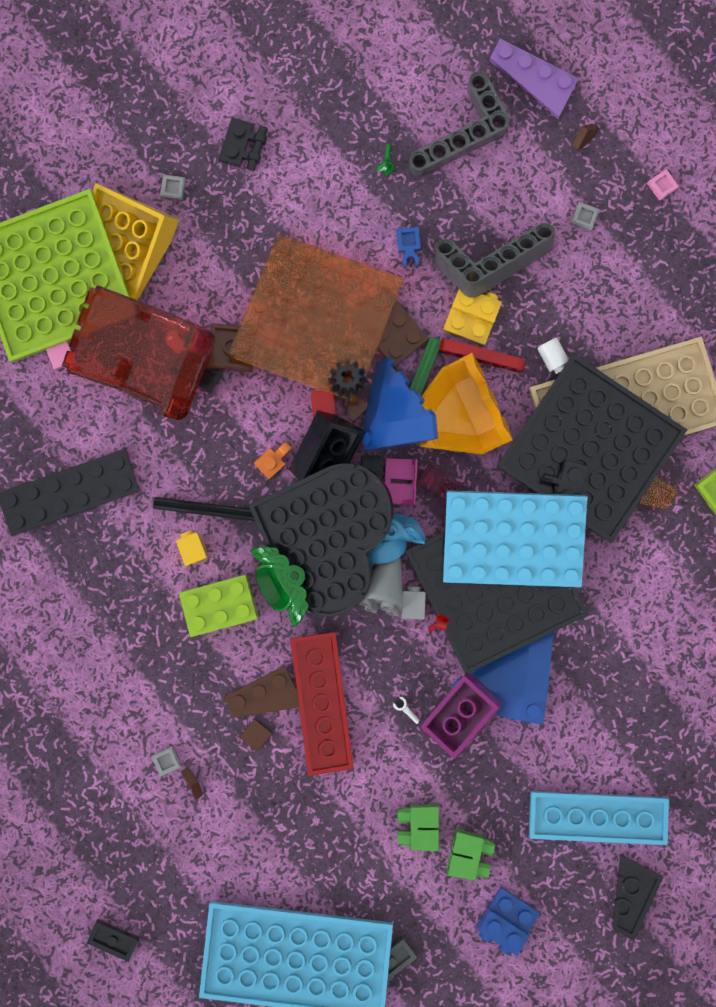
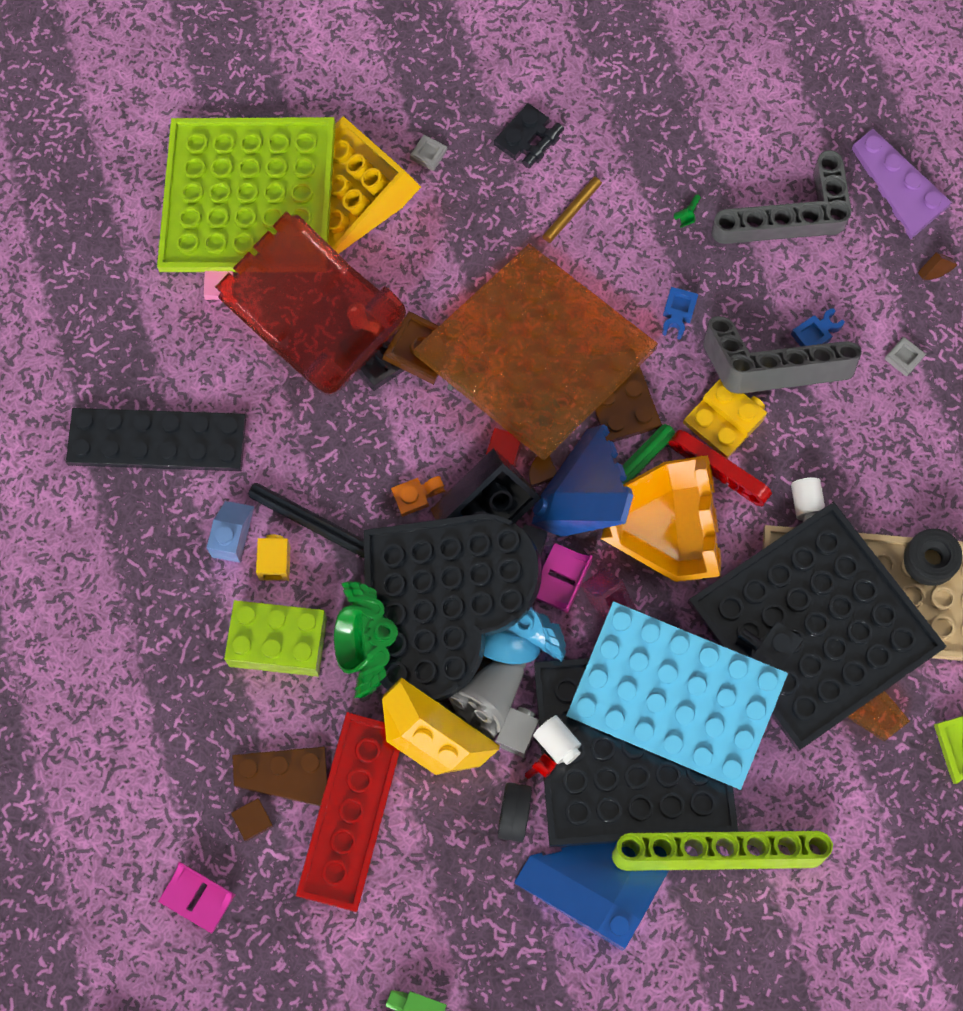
camera: 25 degrees right, 15 degrees down
light grey tile [151,746,182,777] -> none
reddish brown tile [180,768,203,799] -> none
black gear [328,360,368,400] -> none
white hand [393,697,420,724] -> none
magenta brick [420,673,505,759] -> none
none -> dark pink piece [158,862,236,934]
none -> medium blue slope [207,501,254,563]
none -> yellow wedge [382,677,500,775]
none -> black tyre [497,782,532,842]
none -> white brick [533,715,581,765]
none -> pearl gold bar [542,177,602,243]
none -> lime beam [612,831,833,871]
none -> blue plate [790,308,845,347]
none -> black tyre [904,528,963,586]

